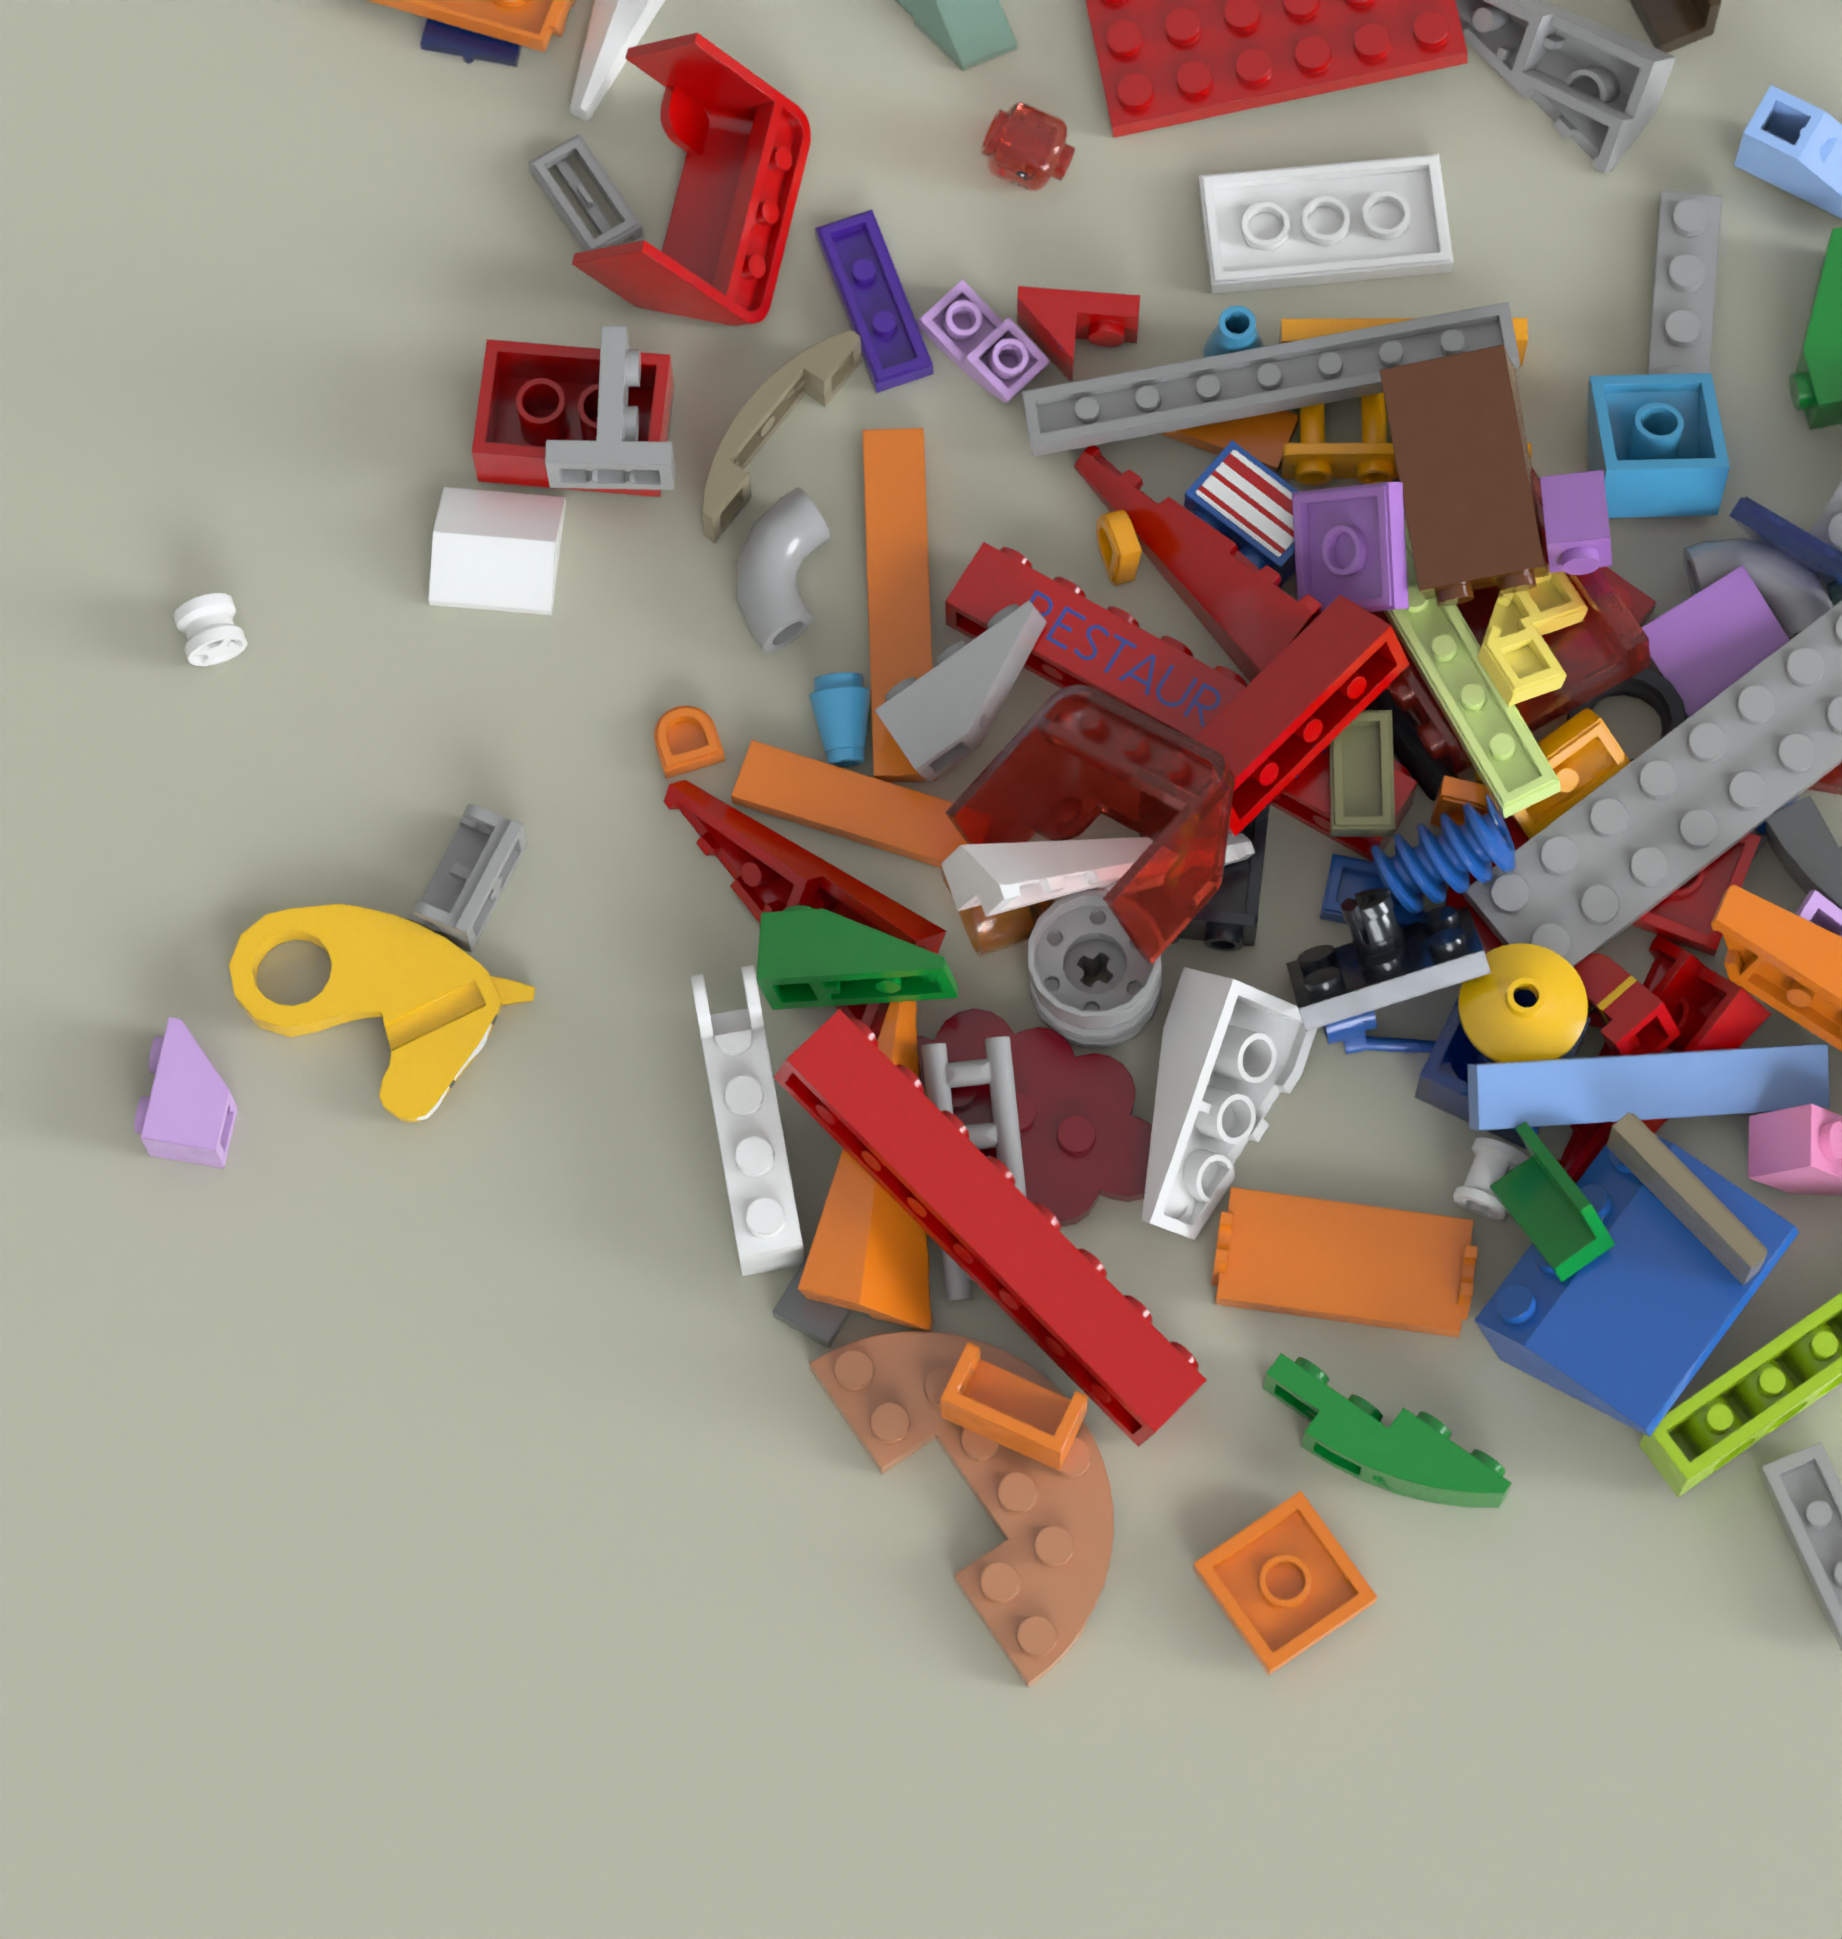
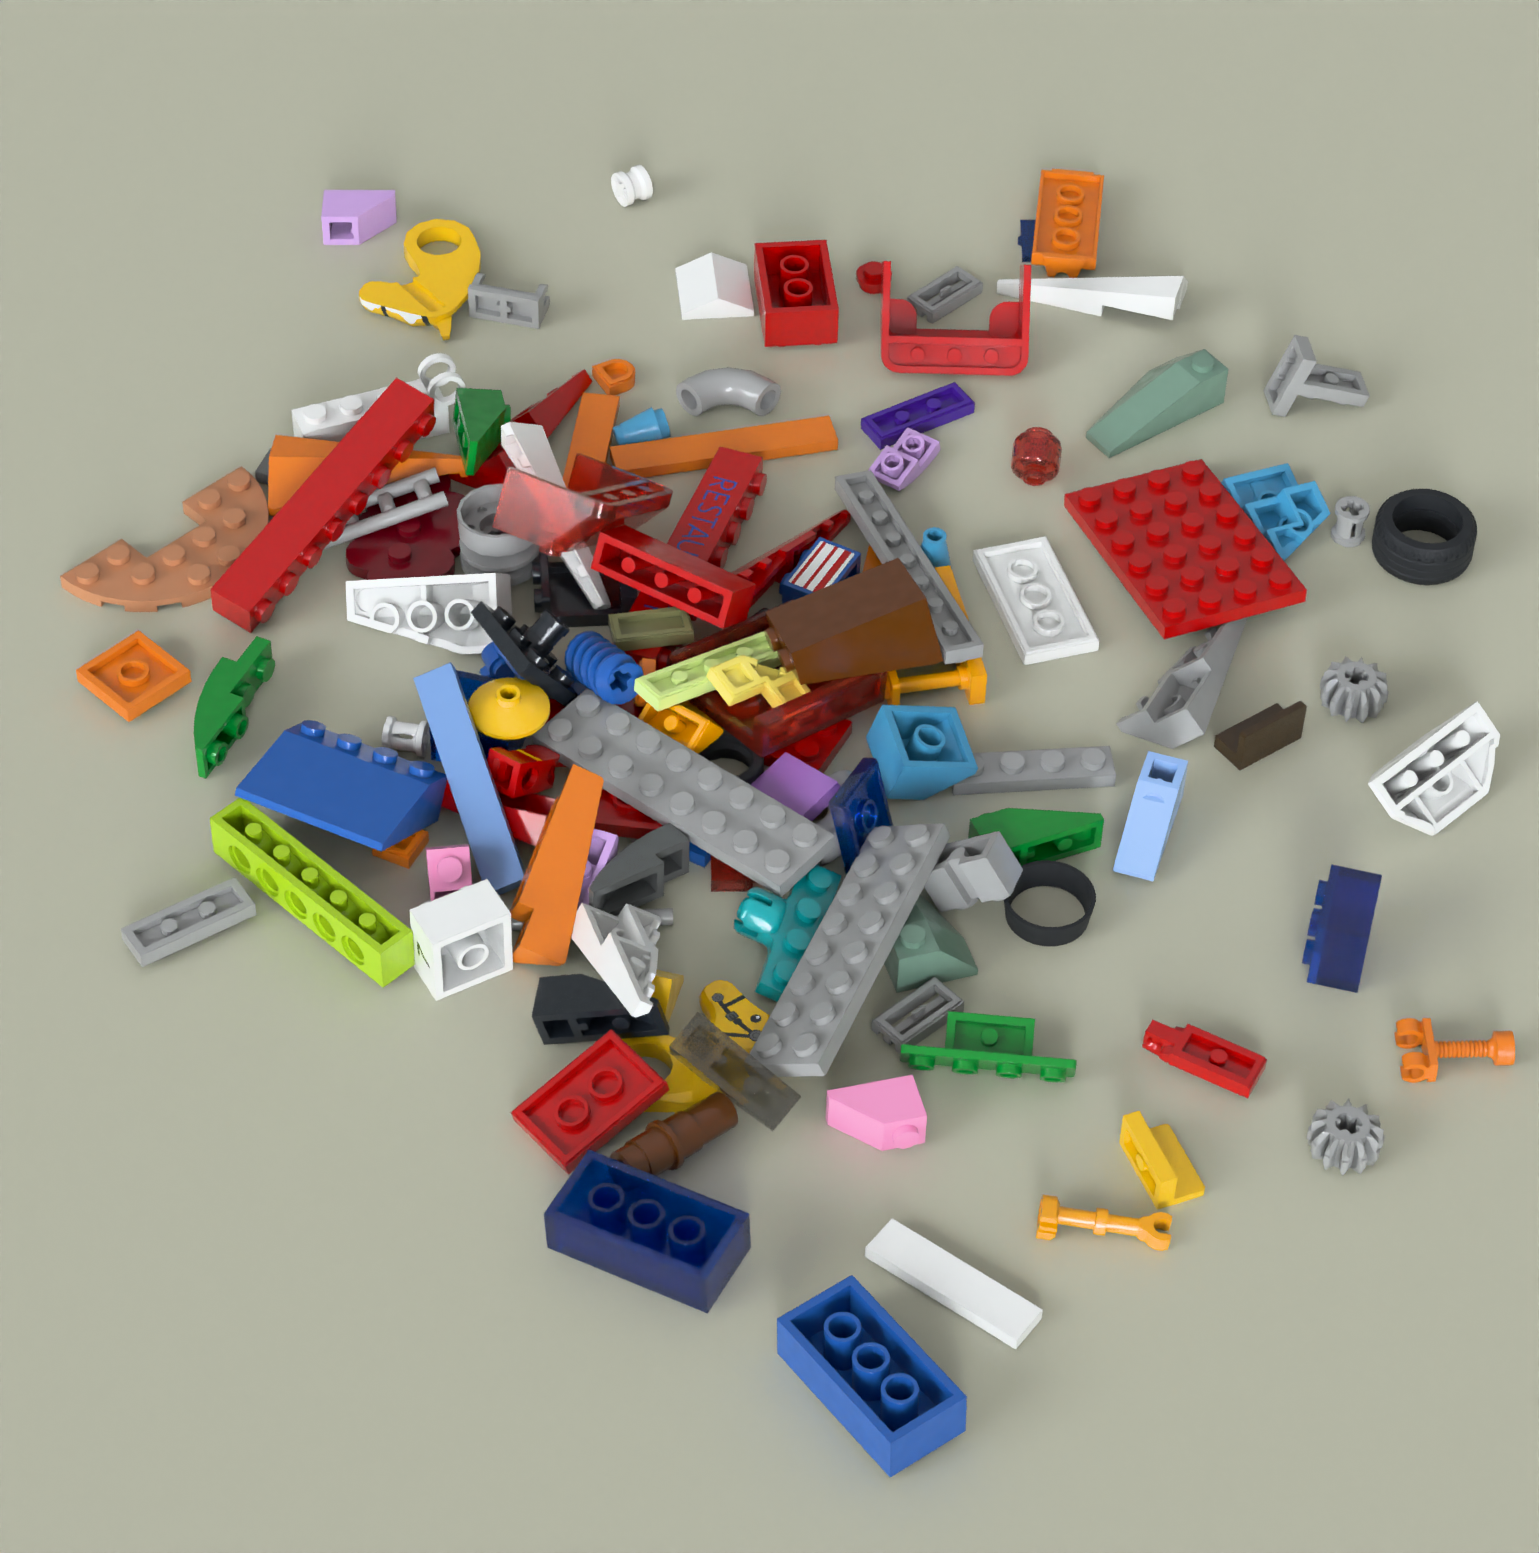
camera: 75 degrees right, 25 degrees down
light grey bracket [545,326,675,490] -> none
dark tan slope [702,330,862,543] -> none
light grey slope [875,600,1047,783] -> none
orange panel [940,1342,1088,1471] -> none
red slope [1017,286,1140,381] -> none
light orange tile [1096,510,1142,586] -> none
orange brick [1211,1187,1478,1338] -> none
medium lavender tile [1292,482,1409,613] -> none
green panel [1490,1121,1615,1282] -> none
medium lavender brick [1540,470,1613,575] -> none
dark tan tile [1606,1112,1768,1286] -> none
none -> red plate [856,261,892,294]

